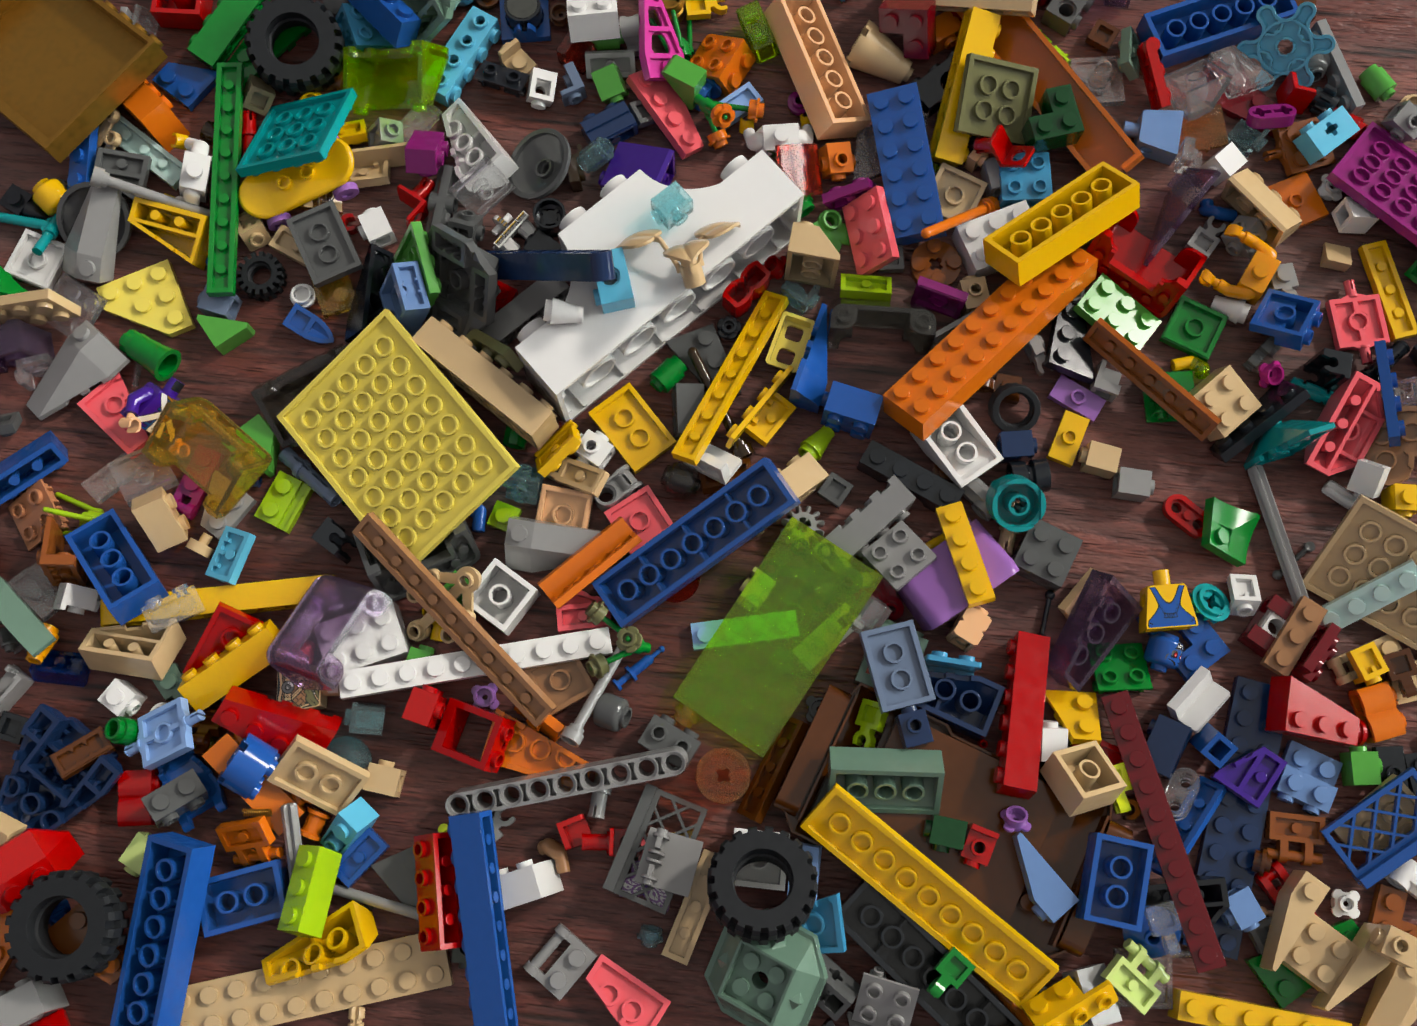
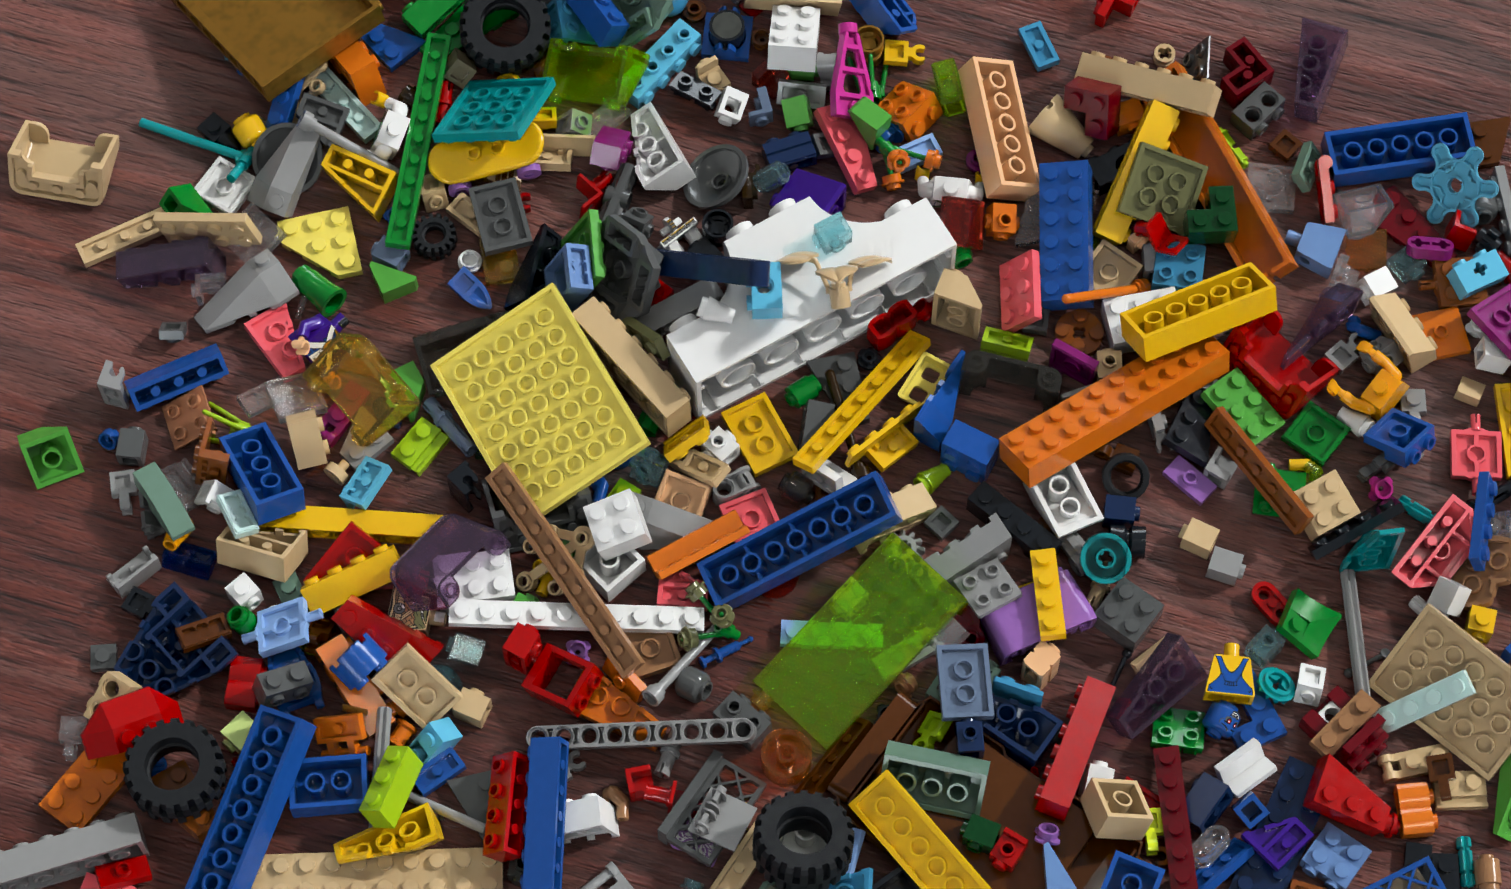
camera: 10 degrees right, 10 degrees down
clear brick [140,583,206,634] -> none
white brick [357,206,397,248] -> none
clear plate [448,155,516,217] -> none
clear light blue bracket [780,280,821,314] -> none
bright green plate [813,210,850,252] -> none
magenta wing [821,177,876,211] -> none
yellow wing [1045,690,1102,745] -> none
yellow plate [1046,410,1090,468] -> none
clear wing [1208,45,1275,100] -> none
black hinge [1303,348,1353,392] -> none
bright green brick [1339,746,1383,786] -> none
yellow bracket [1346,641,1390,686] -> none
none -> light aqua plate [216,489,260,539]
none -> white brick [583,488,652,561]
none -> nougat plate [893,672,918,698]
none -> clear light blue brick [1244,624,1286,669]

